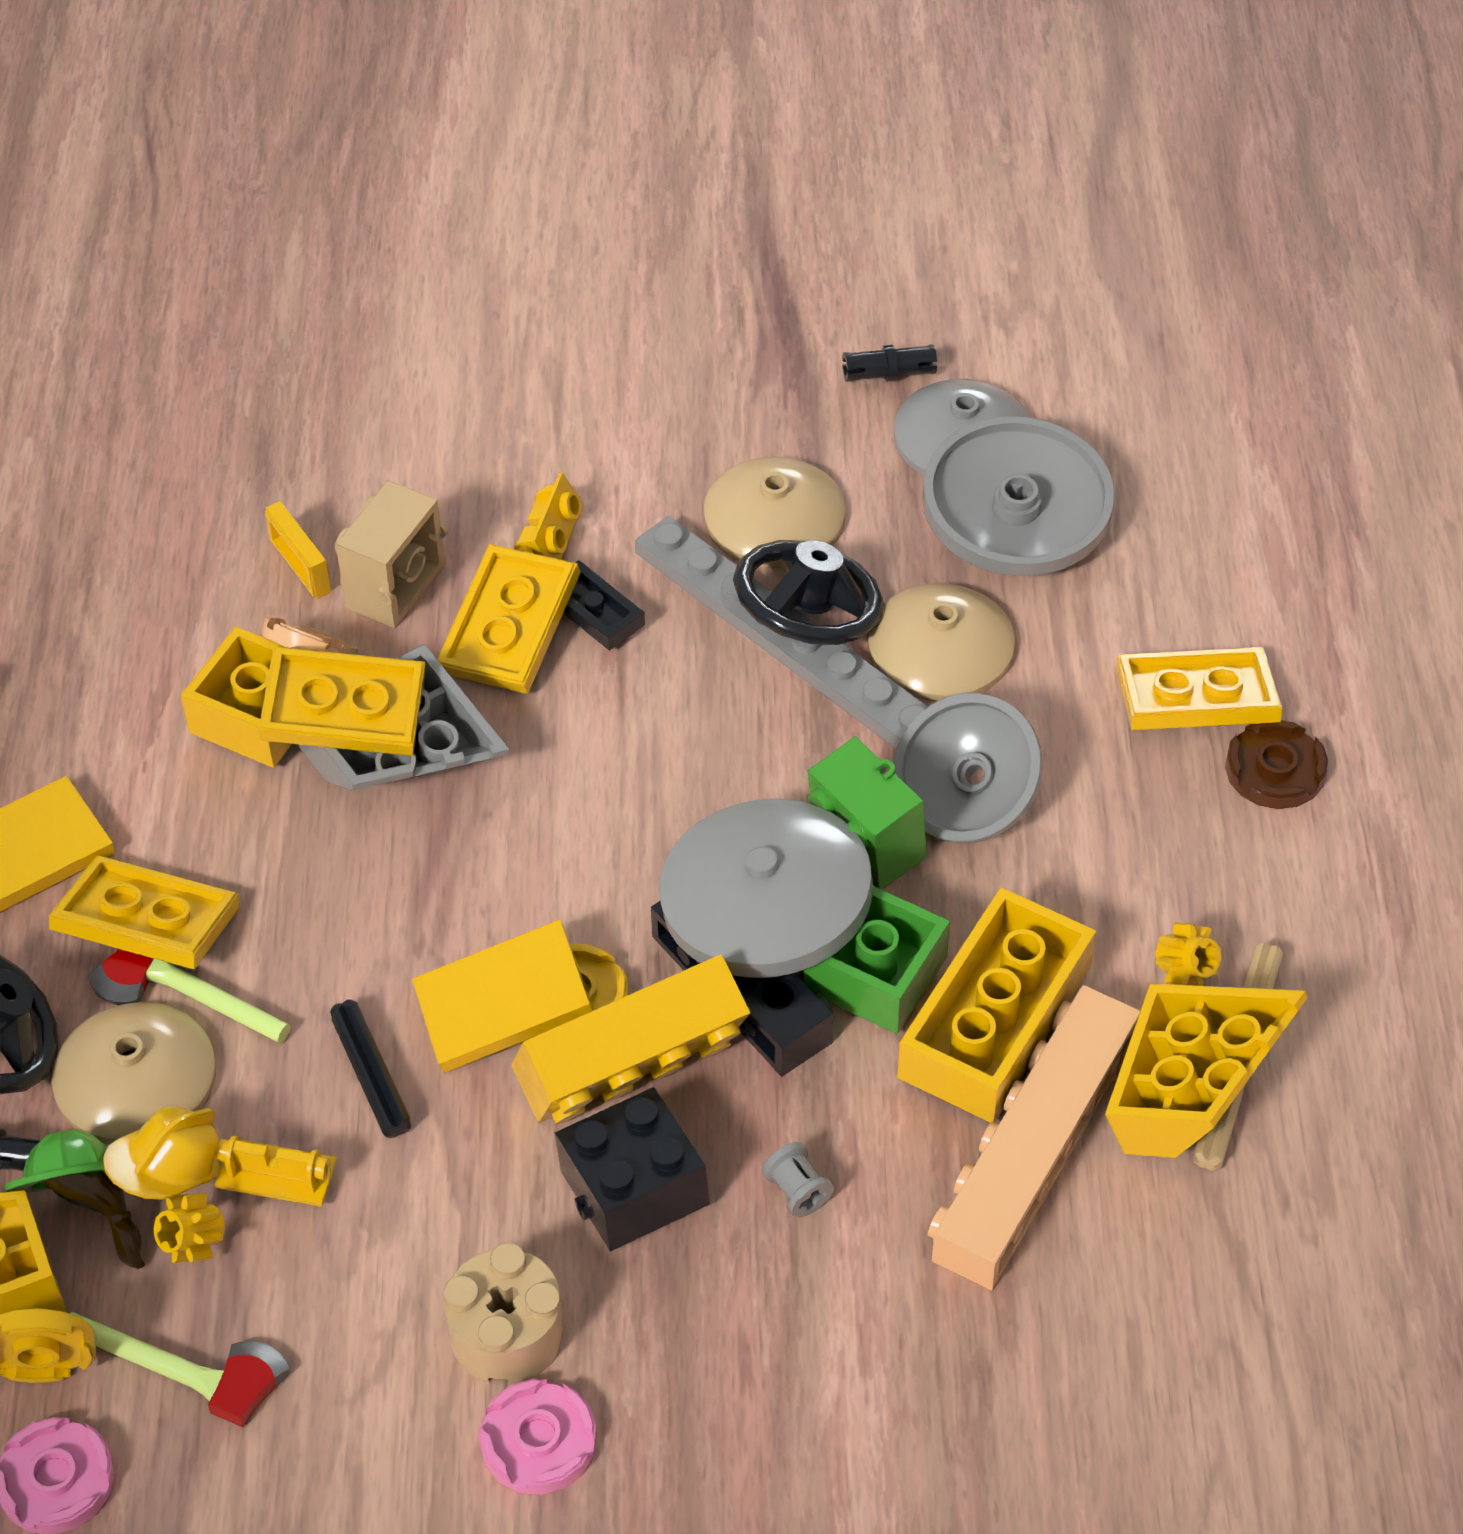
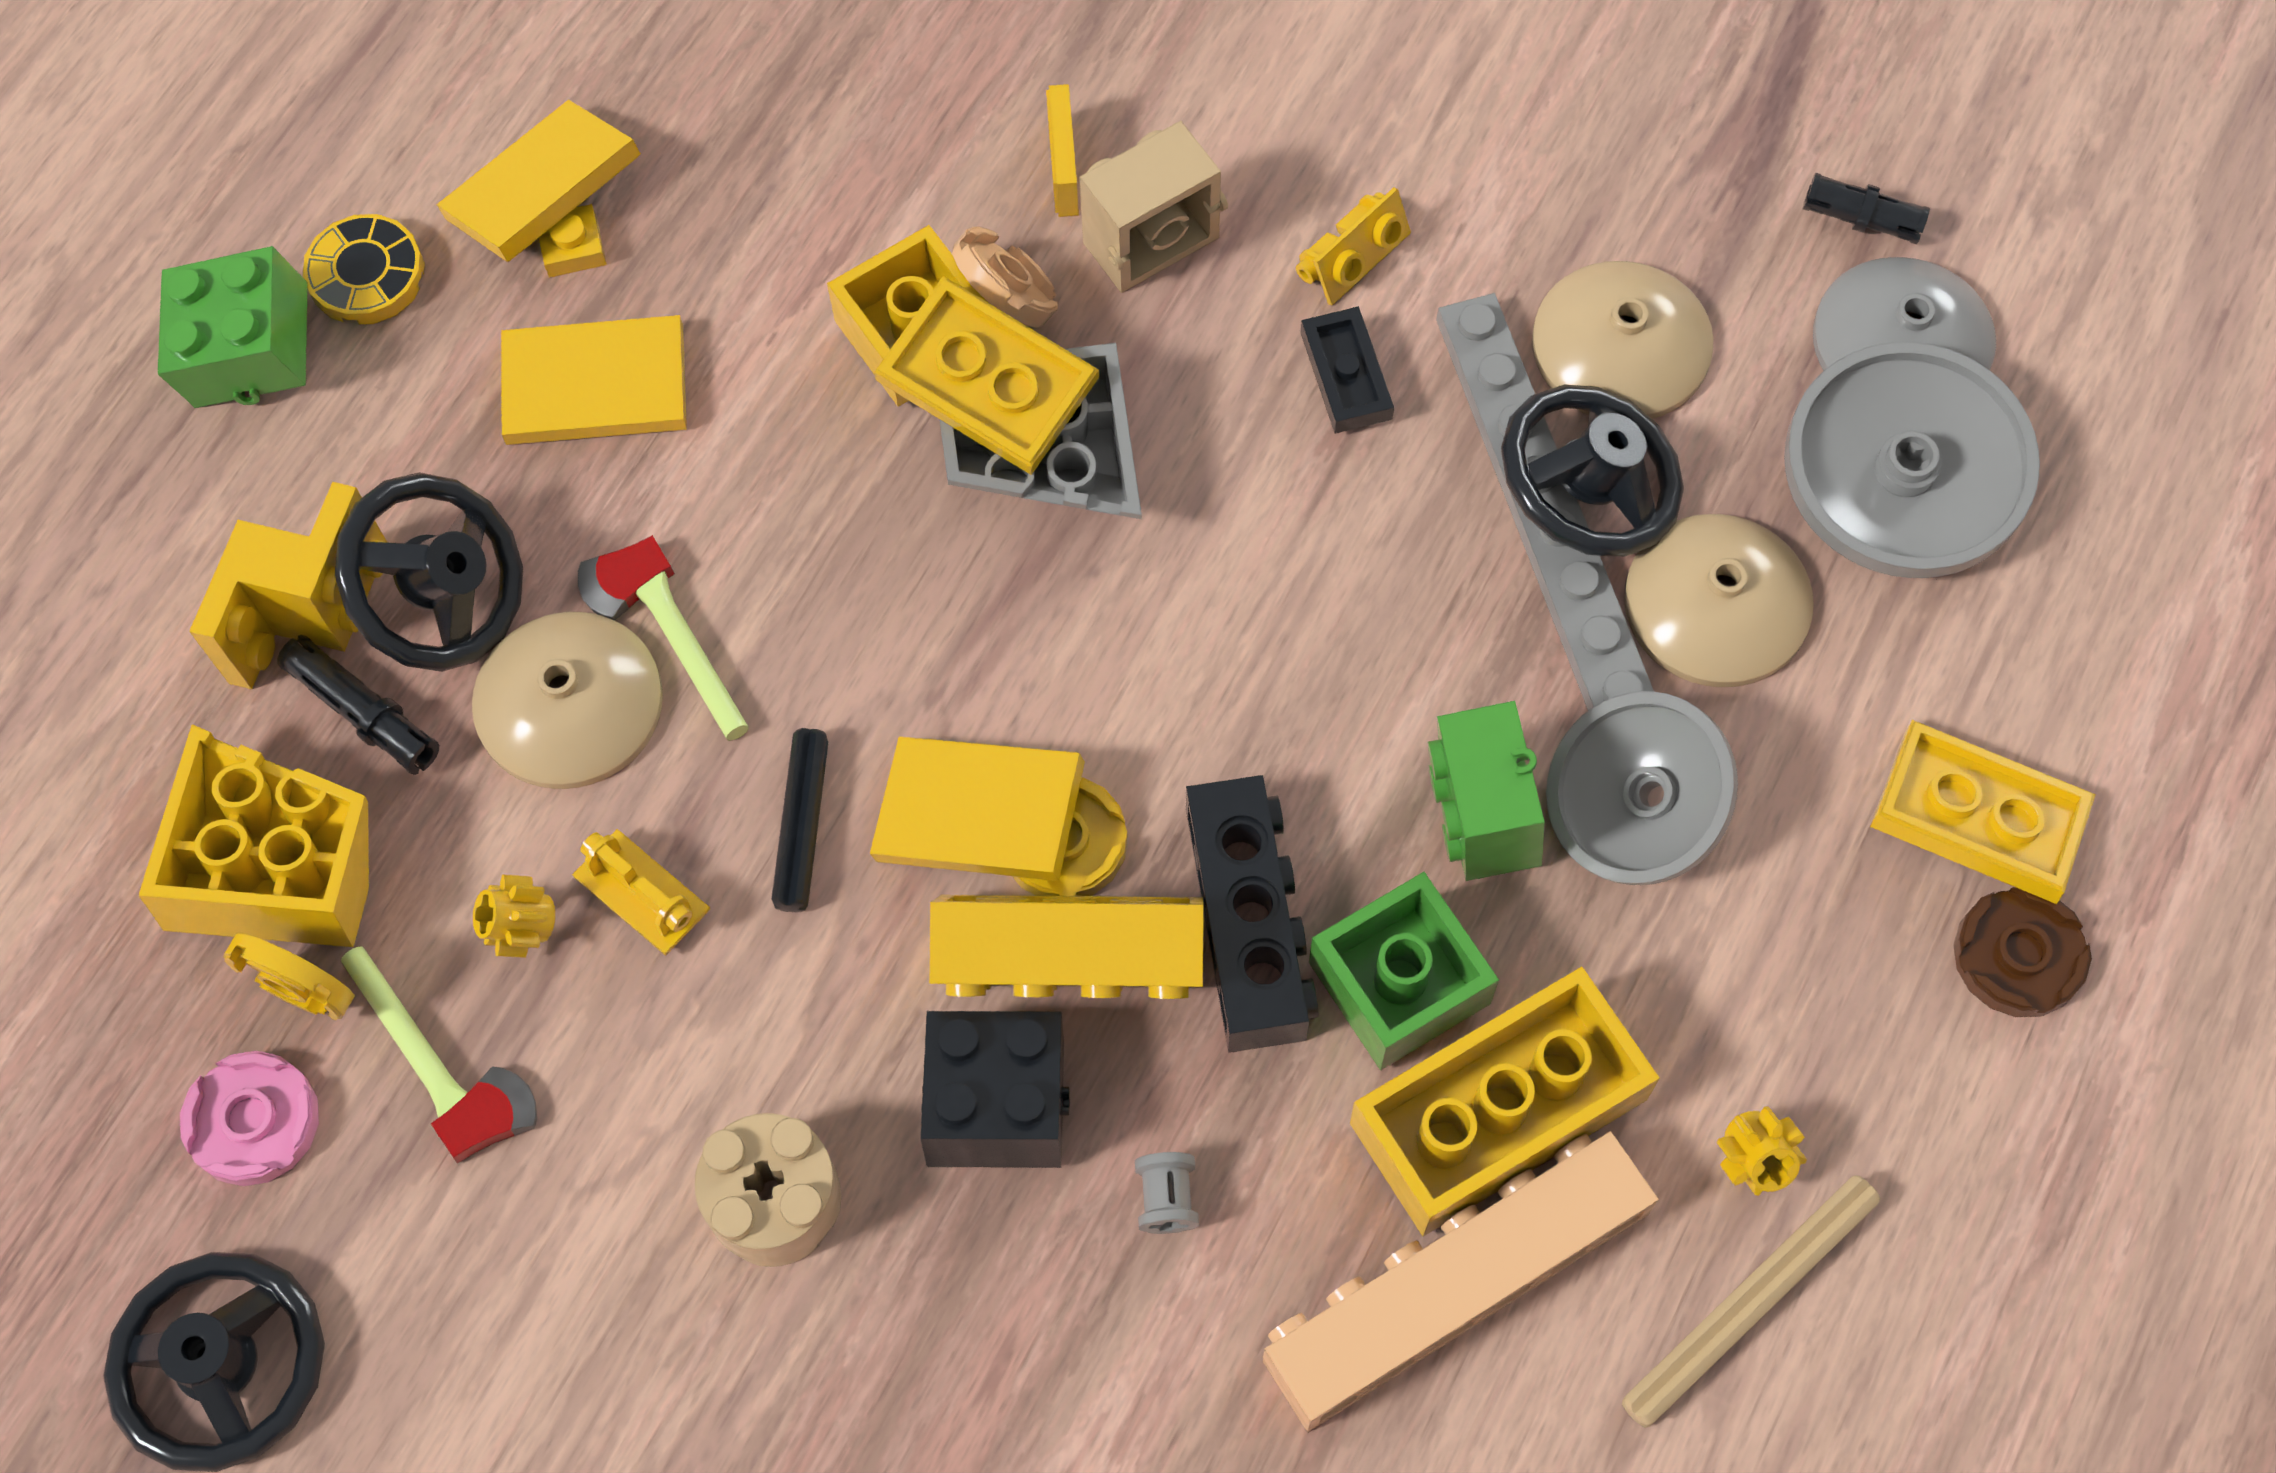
camera: 30 degrees right, 15 degrees up
piece [4,1129,145,1269] -> none
yellow tile [49,855,239,970] -> none
yellow piece [102,1106,220,1200] -> none
yellow tile [437,544,581,694] -> none
bright pink tile [478,1378,597,1495] -> none
light grey dish [659,799,873,978] -> none
yellow wedge [1105,984,1308,1158] -> none

